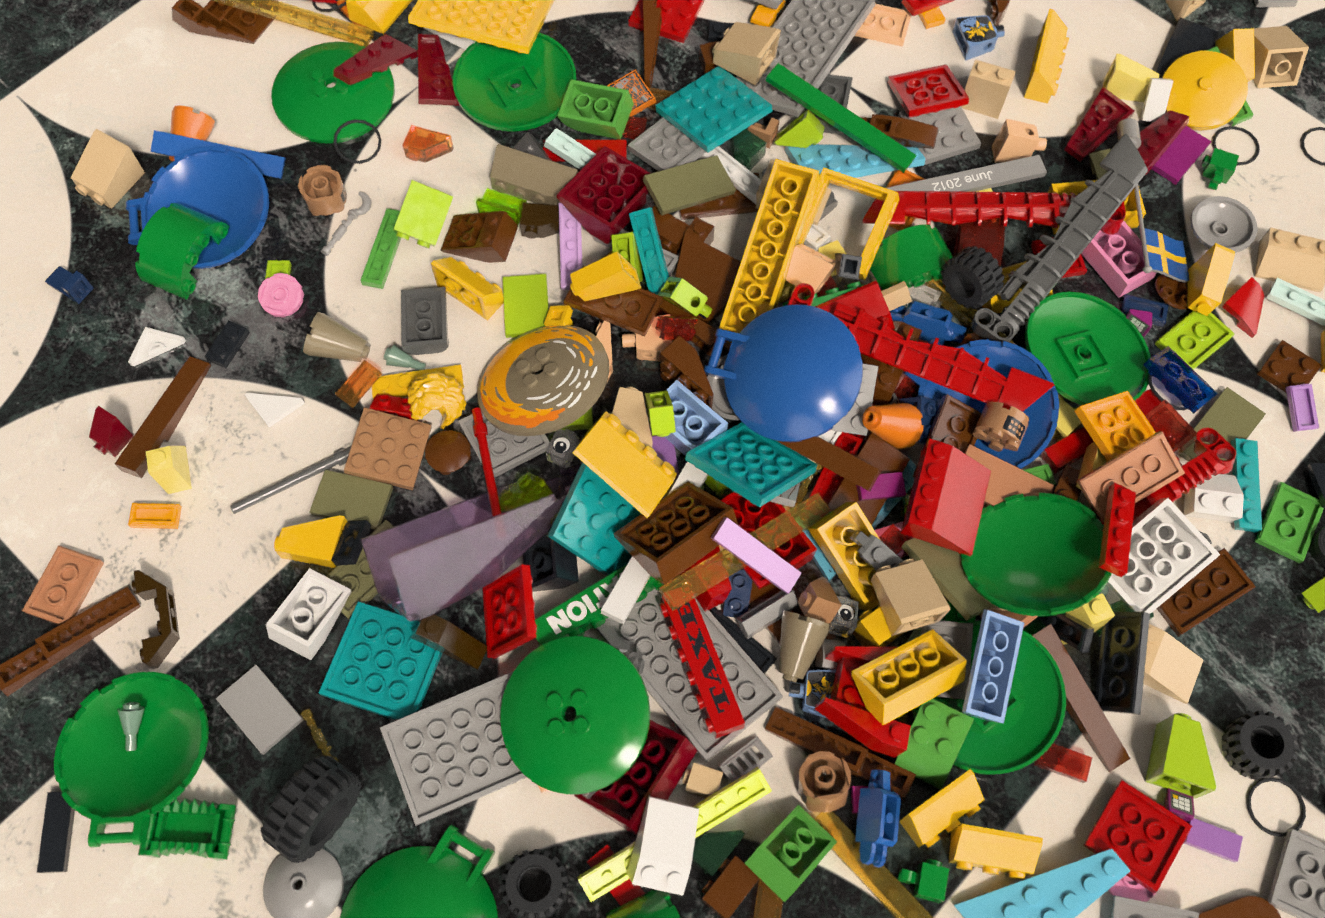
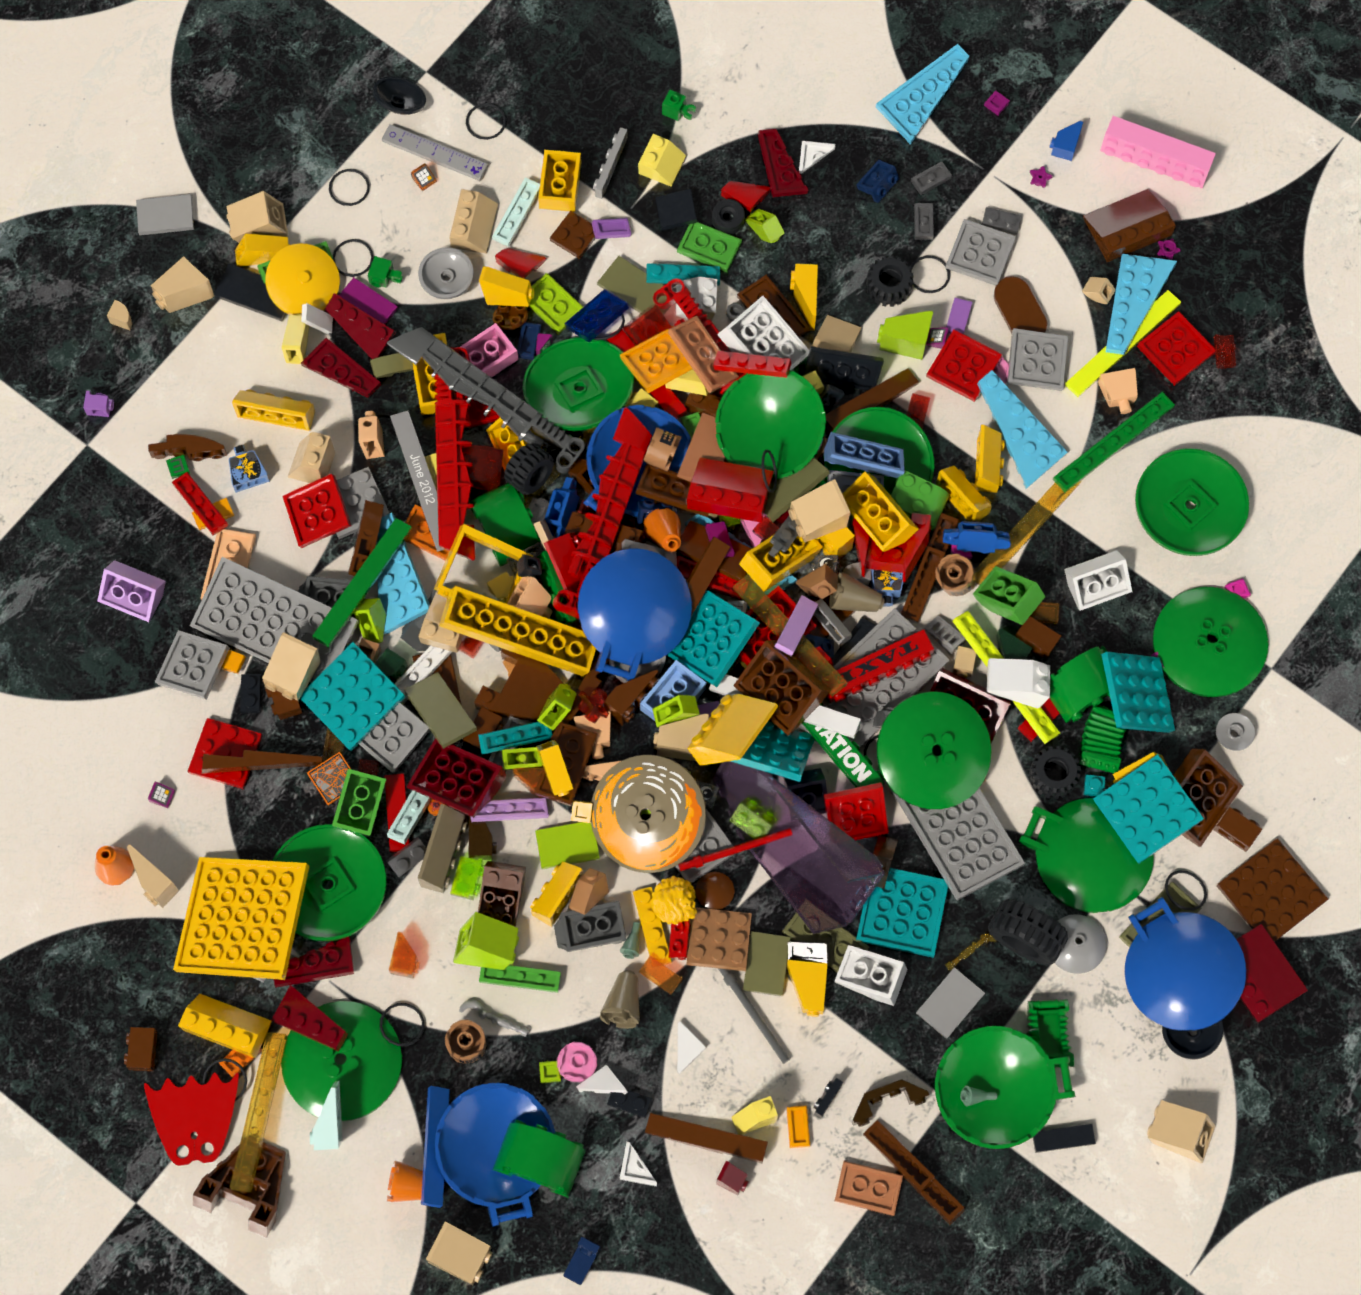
camera: 95 degrees left, 5 degrees up
green brick [897,859,949,903] -> none
flag [1116,118,1189,282] -> none
none -> light aqua slope [310,1081,343,1150]
none -> medium nougat slope [569,868,609,915]
none -> white tile [577,1065,628,1094]
none -> black piece [761,449,777,493]
none -> yellow slope [790,264,818,331]
none -> black plate [813,1078,843,1119]

